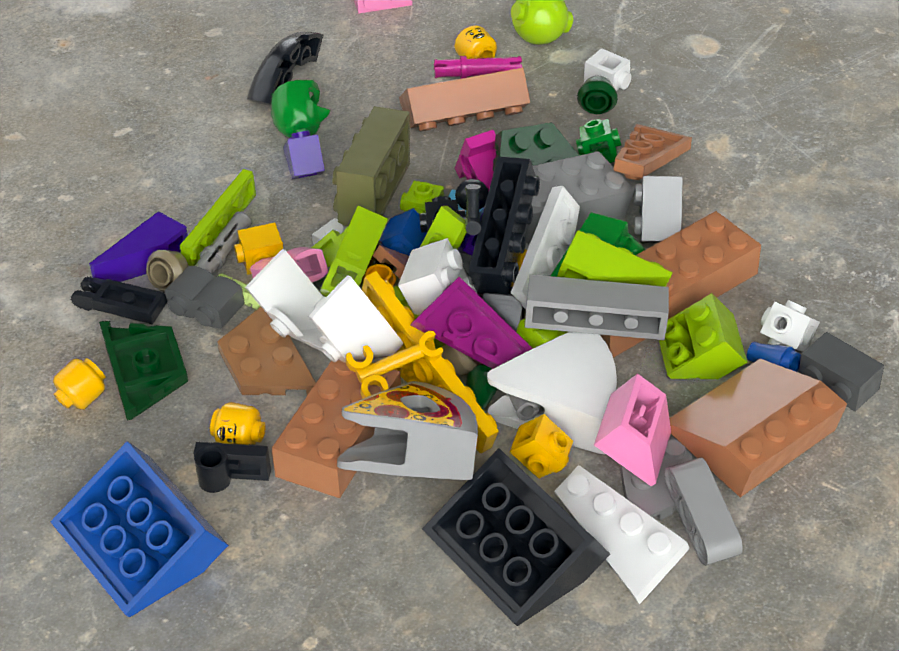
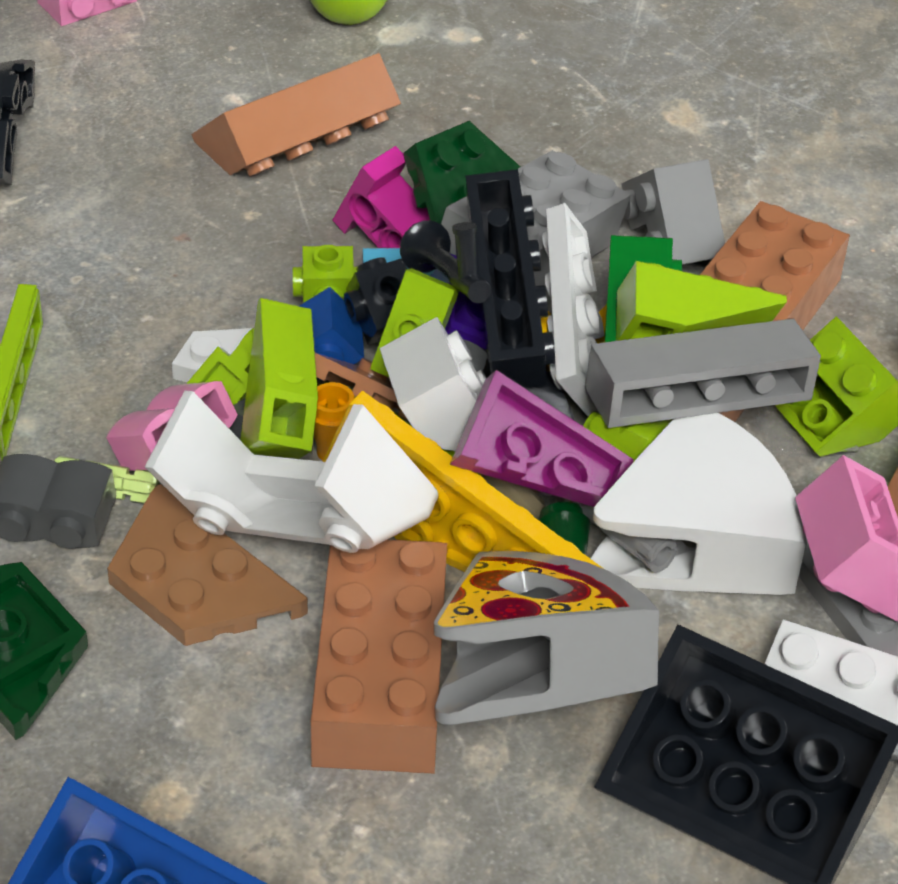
camera: 25 degrees left, 0 degrees up
black plate [193,442,271,493] -> none
light grey pin [195,211,252,274] -> none
yellow head [210,402,266,445] -> none
yellow brick [234,222,283,275] -> none
green piece [271,80,330,139] -> none
slope [283,131,325,180] -> none
olive brick [332,106,410,226] -> none
yellow bar [346,331,443,399] -> none
dark pink pin [434,56,522,79] -> none
yellow head [454,25,497,59] -> none
yellow brick [509,414,573,479] -> none
green brick [575,119,622,163] -> none
dark green cone [577,76,618,114] -> none
white brick [584,48,631,91] -> none
nougat wing [614,124,692,180] -> none

